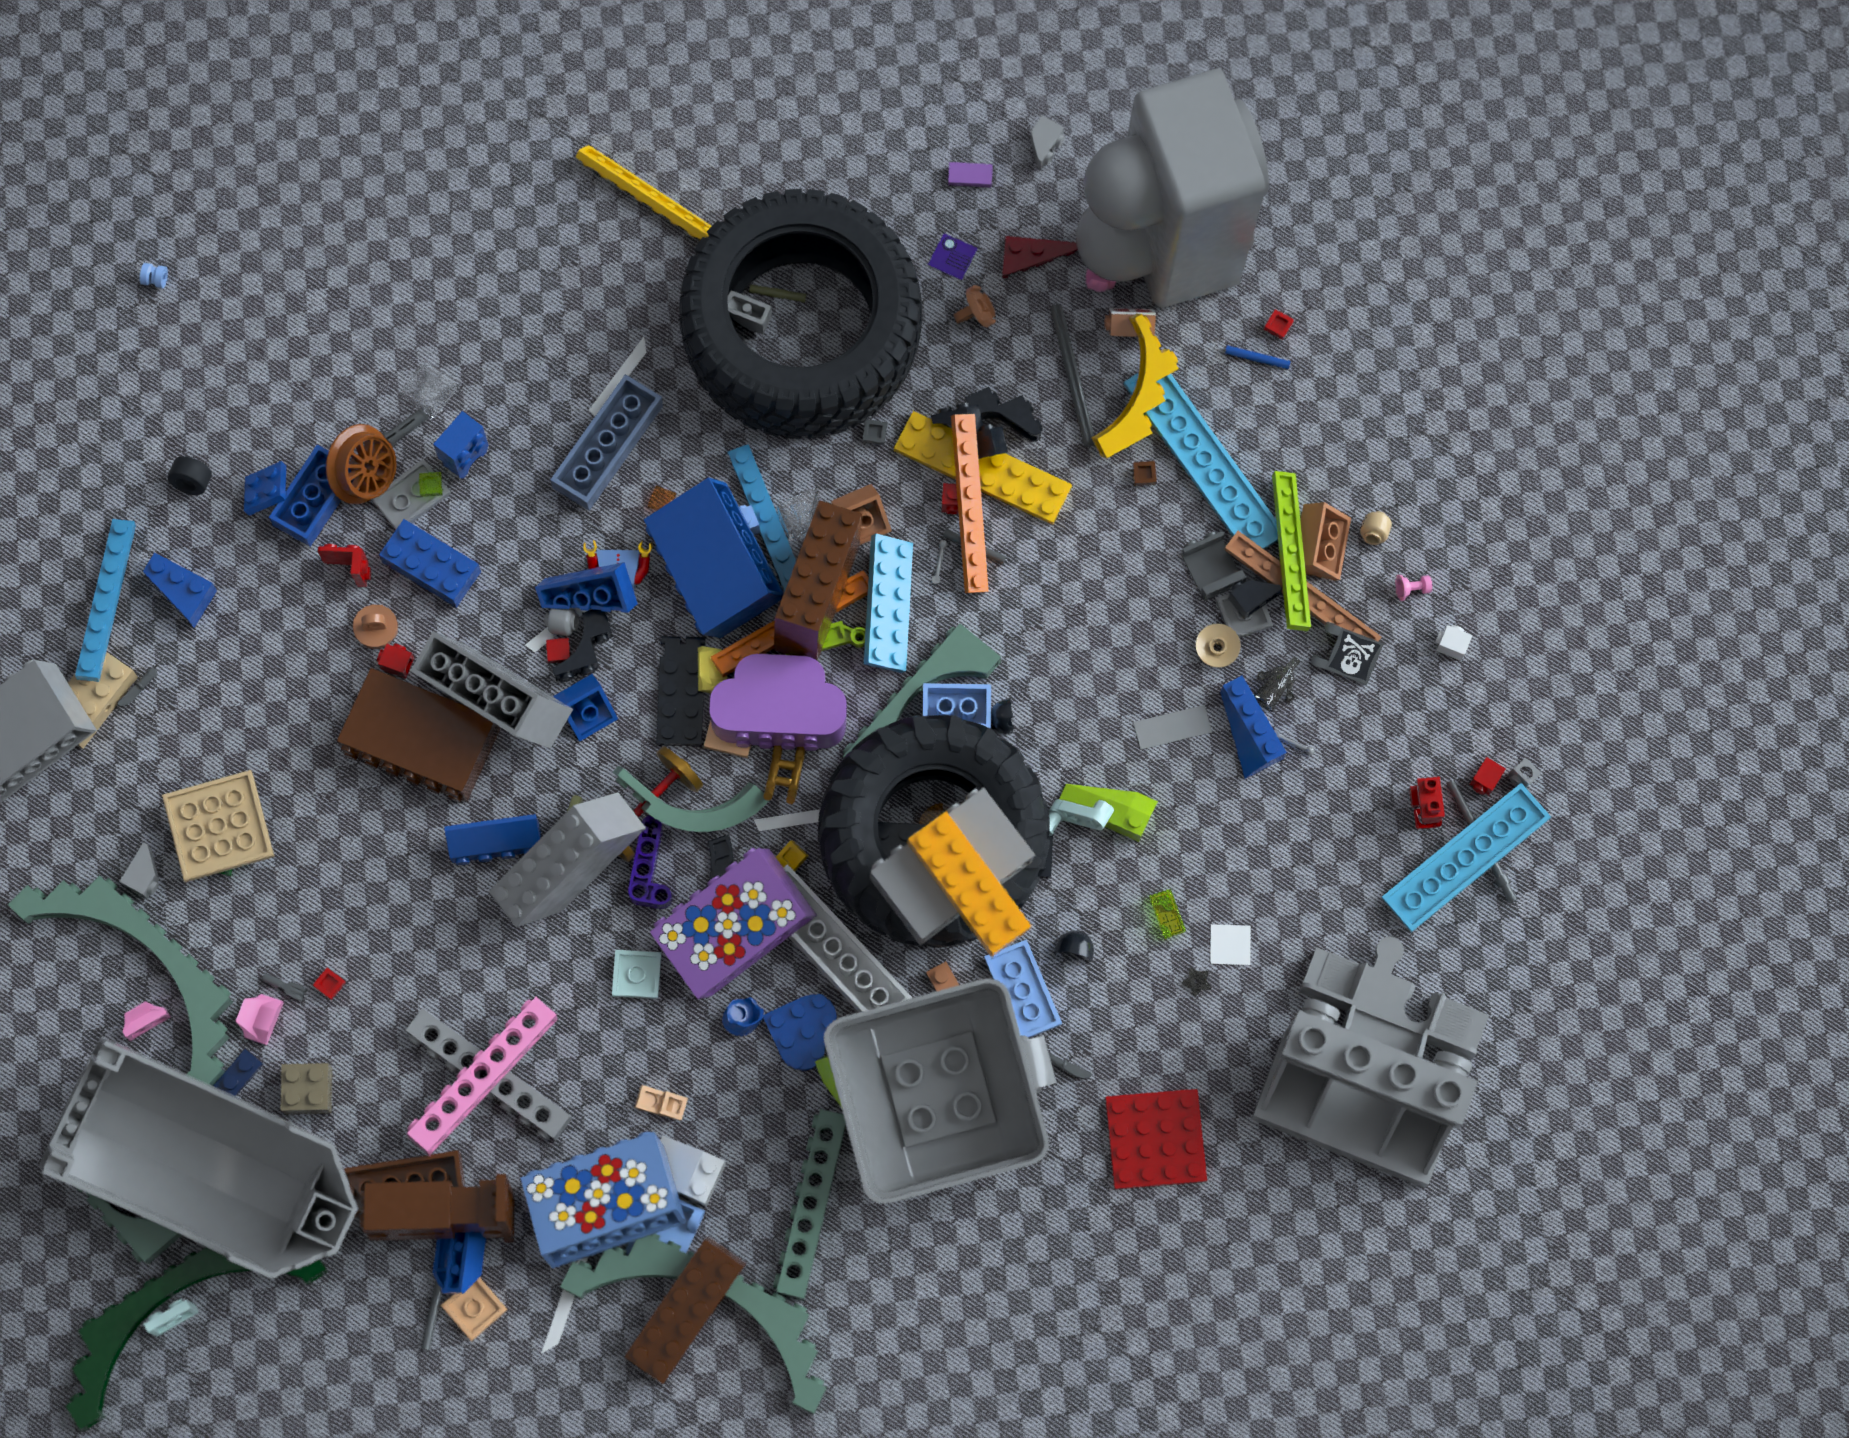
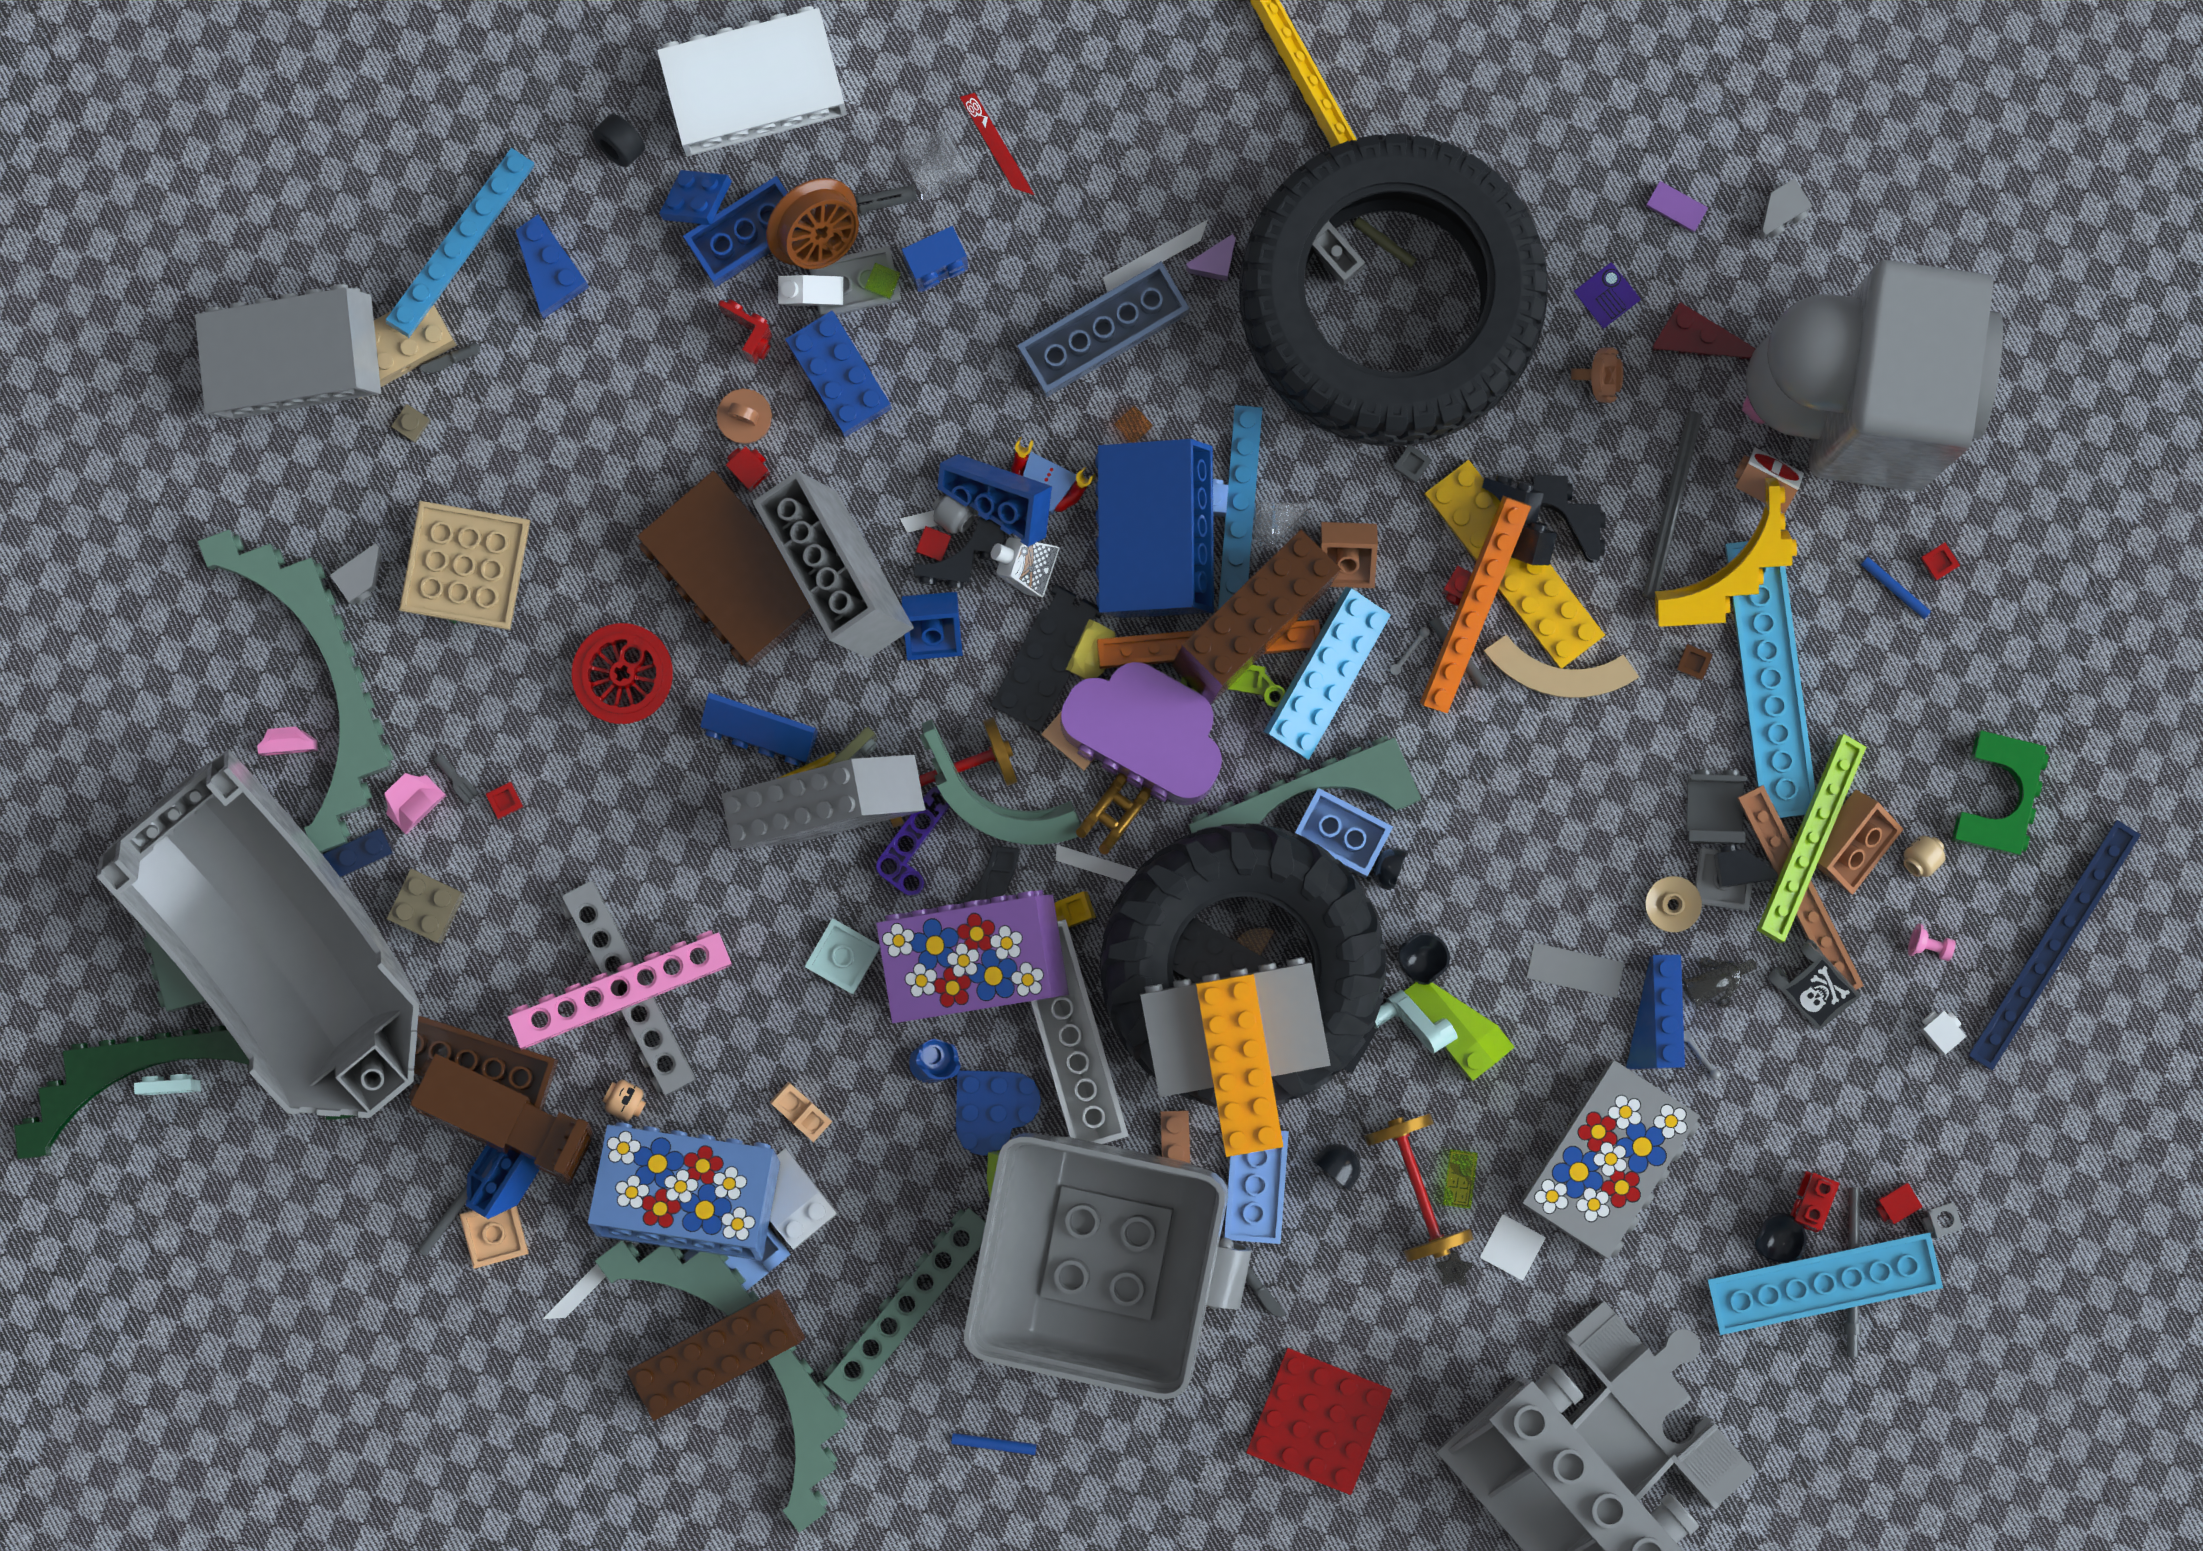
camera: 30 degrees right, 10 degrees up
none -> dark tan plate [391,404,431,443]
none -> red piece [571,623,673,724]
none -> light nougat head [602,1080,646,1121]
none -> white brick [657,6,847,157]
none -> white slope [778,275,843,306]
none -> blue bar [951,1433,1037,1455]
none -> red sticker [960,93,1034,195]
none -> torso [991,537,1060,597]
none -> lavender slope [1186,234,1236,281]
none -> pearl gold piece [1364,1113,1474,1262]
none -> black helmet [1398,932,1450,985]
none -> tan tile [1483,634,1639,698]
none -> brick [1519,1060,1700,1259]
none -> black helmet [1755,1212,1807,1263]
none -> green arch [1951,730,2049,857]
none -> dark blue plate [1967,820,2141,1071]

